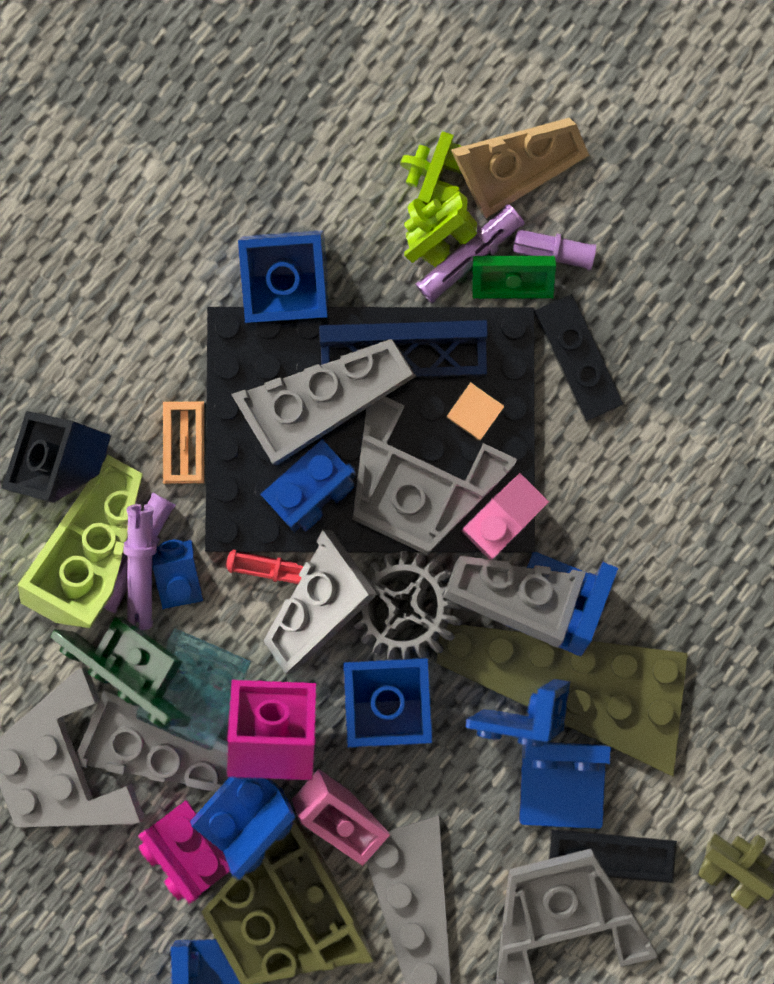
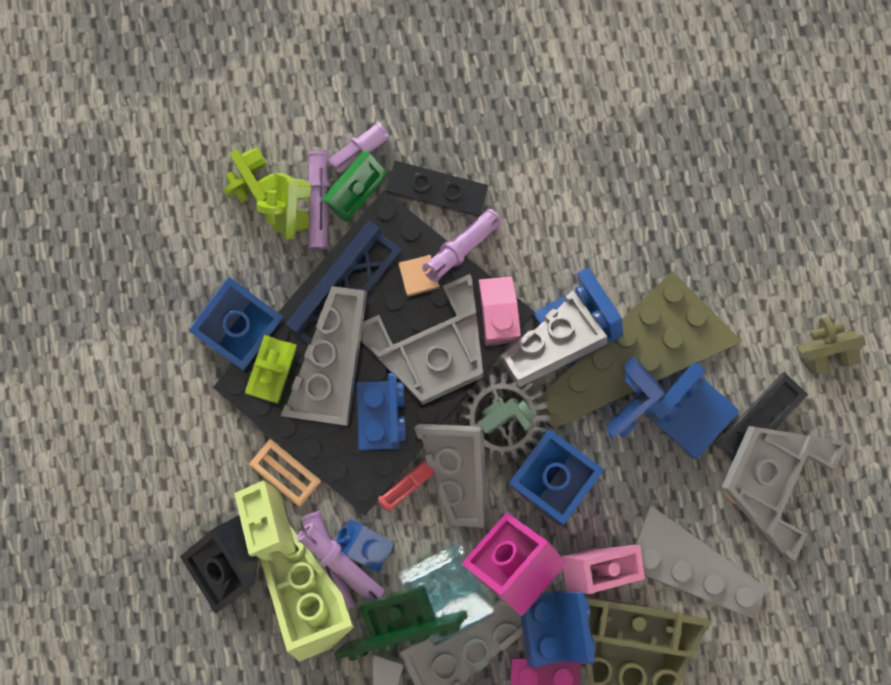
camera: 50 degrees left, 5 degrees down
tan wing [451,118,589,218] -> none
none -> yellowish green hinge [234,480,296,561]
none -> lime hips [245,335,298,404]
none -> lavender pin [422,209,502,282]
none -> sand green bracket [479,398,535,433]

